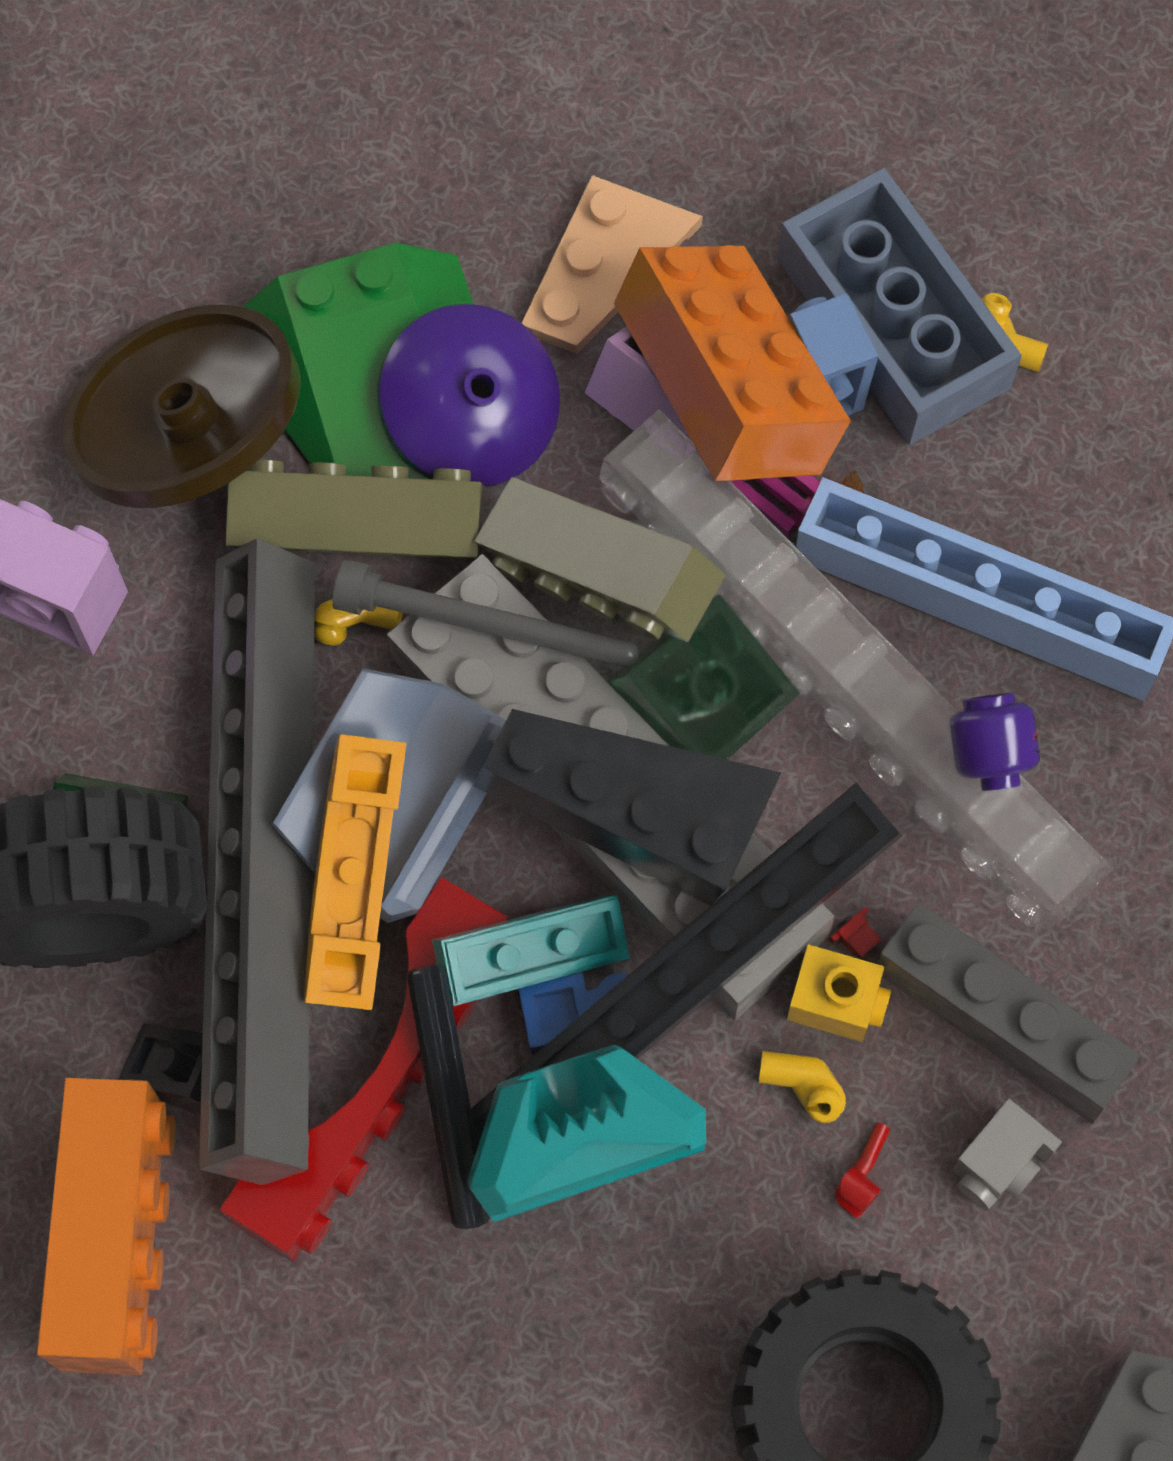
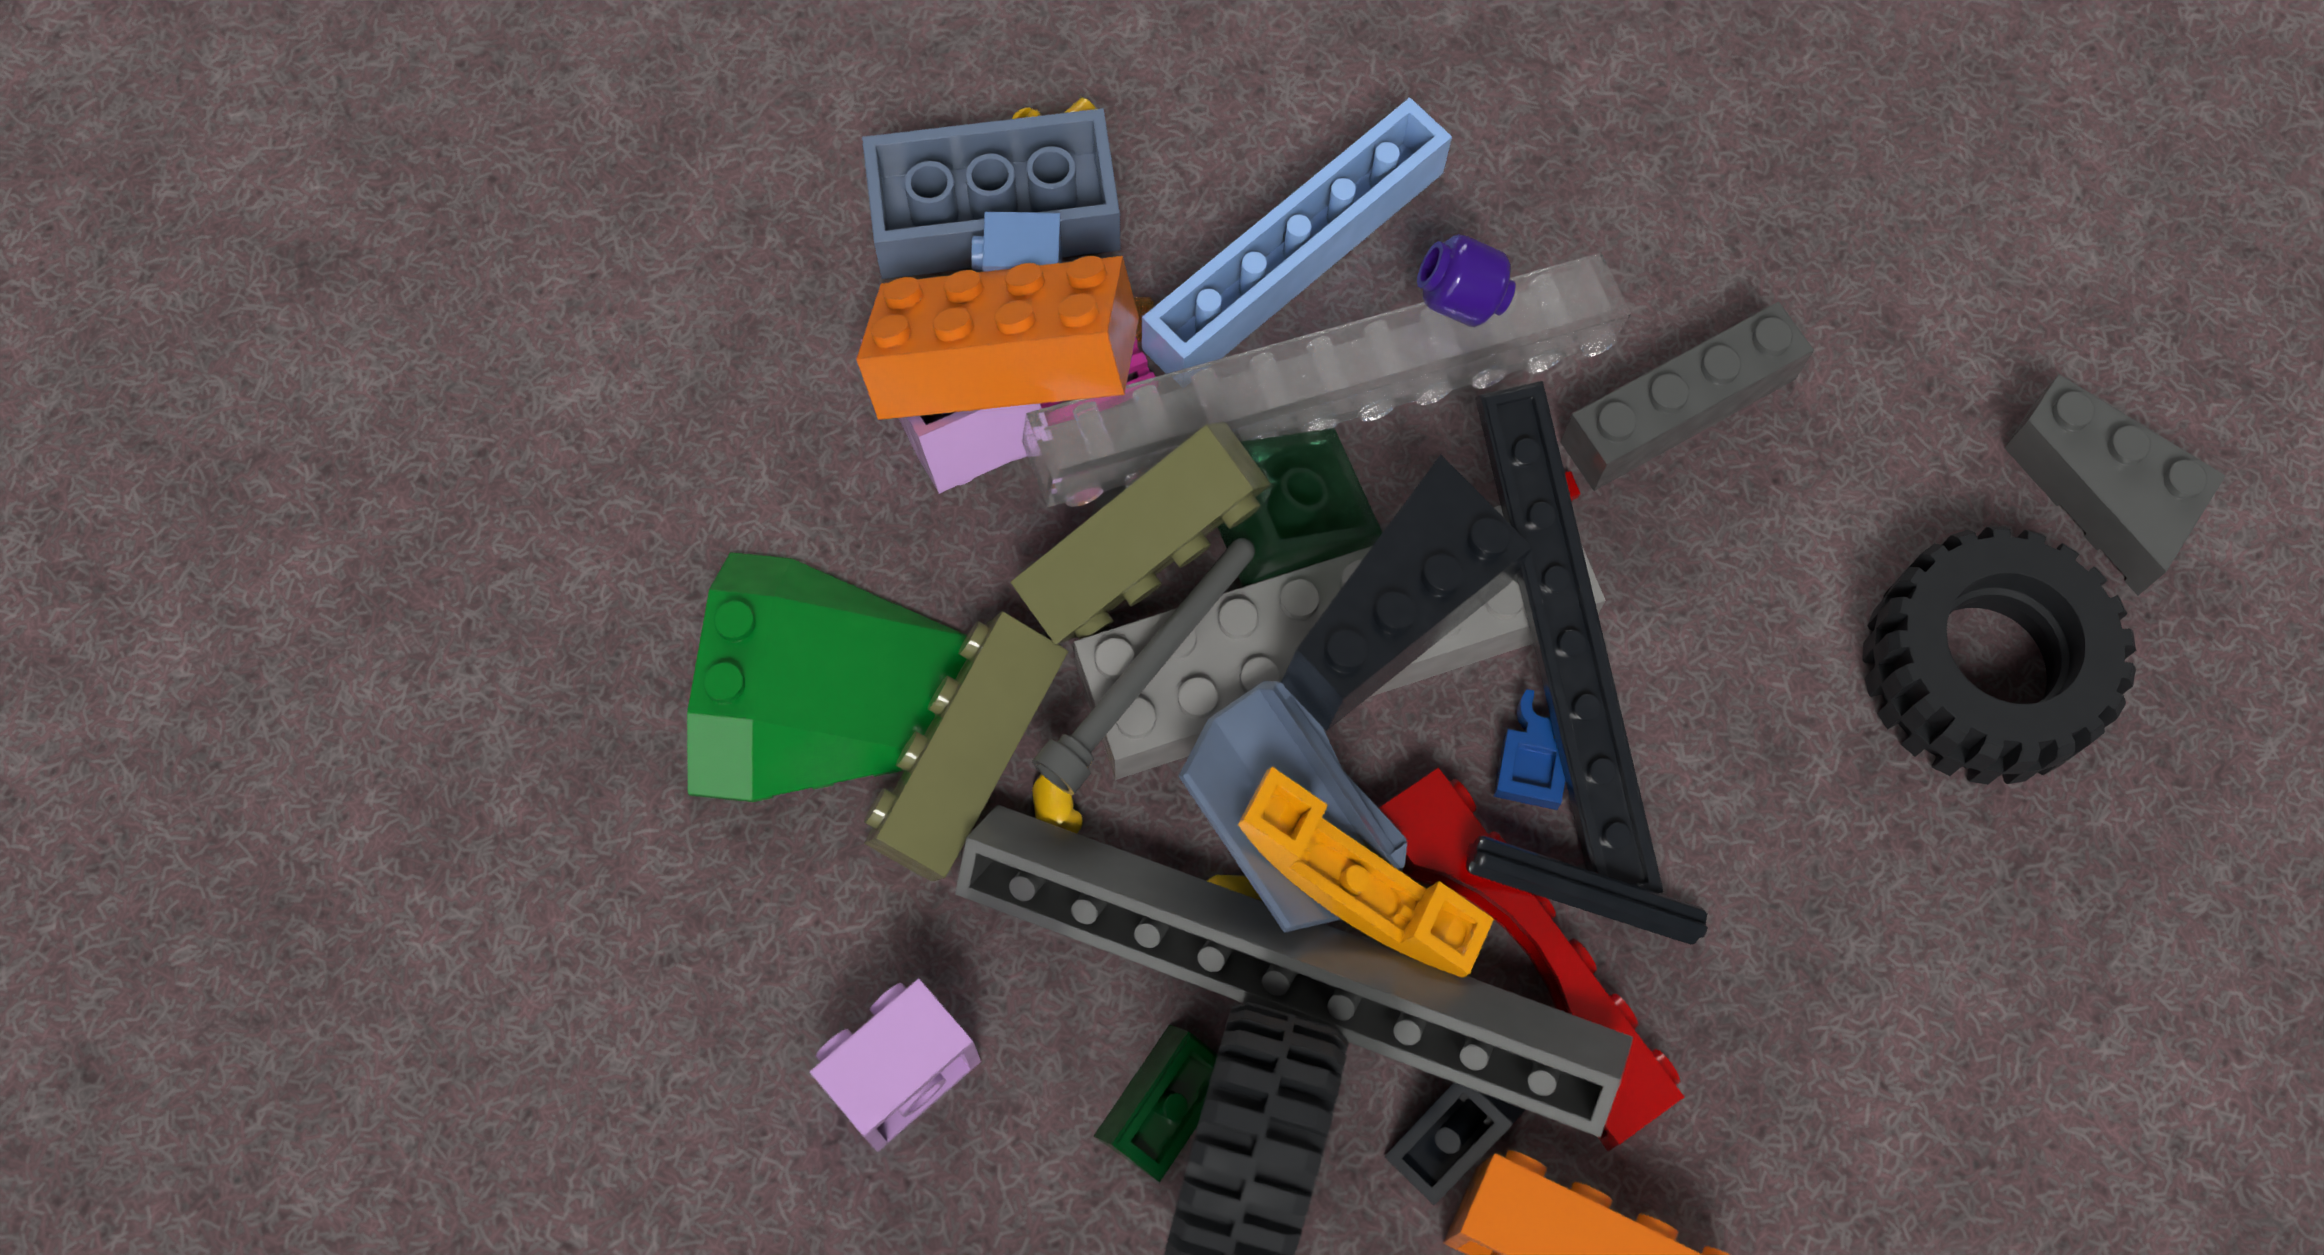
camera: 70 degrees left, 0 degrees up
dark brown dish [62,305,301,508] -> none
dark purple dish [378,304,560,488] -> none
teal tile [432,894,630,1006] -> none
teal helmet [467,1045,706,1222] -> none
light nougat wing [522,175,703,354] -> none
yellow arm [759,1051,846,1124] -> none
yellow brick [787,944,891,1042] -> none
red hand [834,1122,891,1218] -> none
light grey brick [952,1099,1062,1211] -> none

